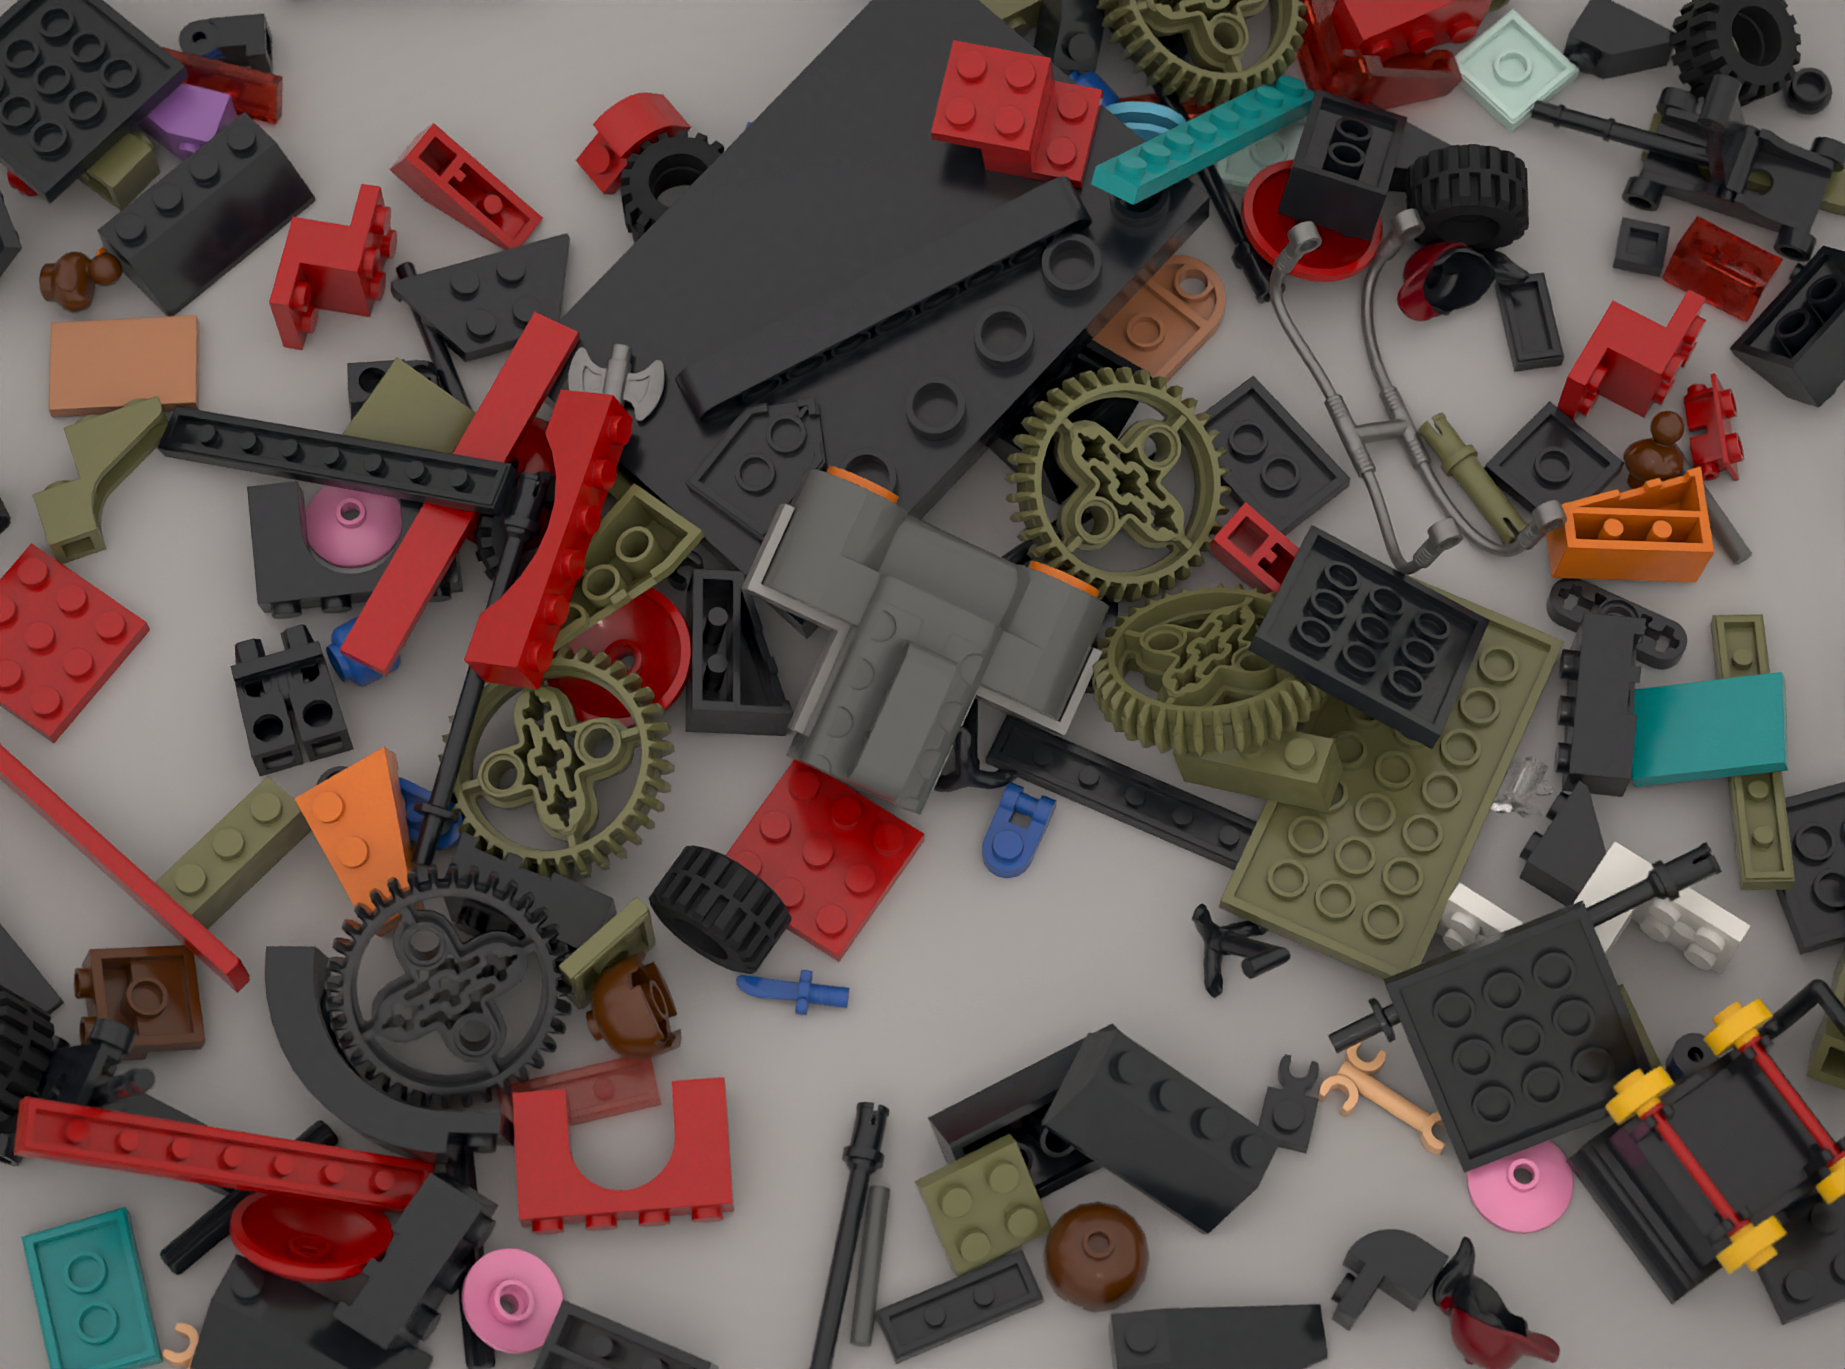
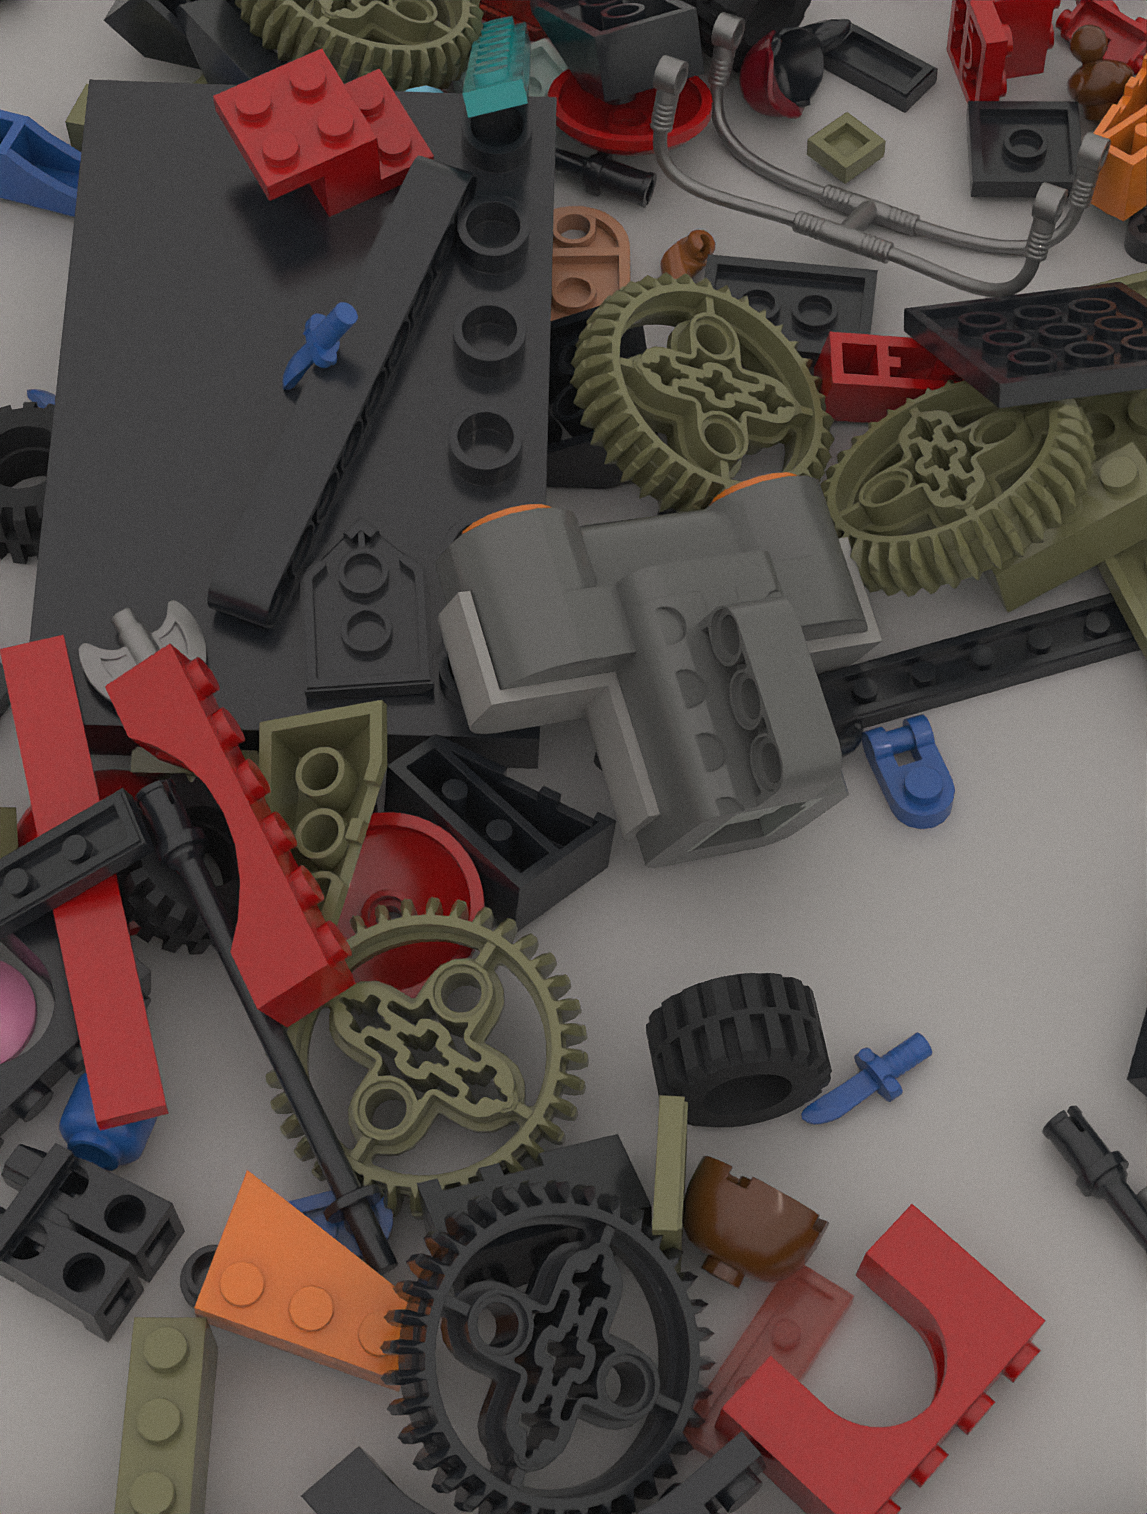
camera: 40 degrees left, 10 degrees down
red plate [725,760,924,962] -> none
olive pin [1418,413,1528,545] -> none
none -> blue piece [282,302,358,390]
none -> dark orange arm [660,229,716,279]
none -> olive plate [807,112,886,184]

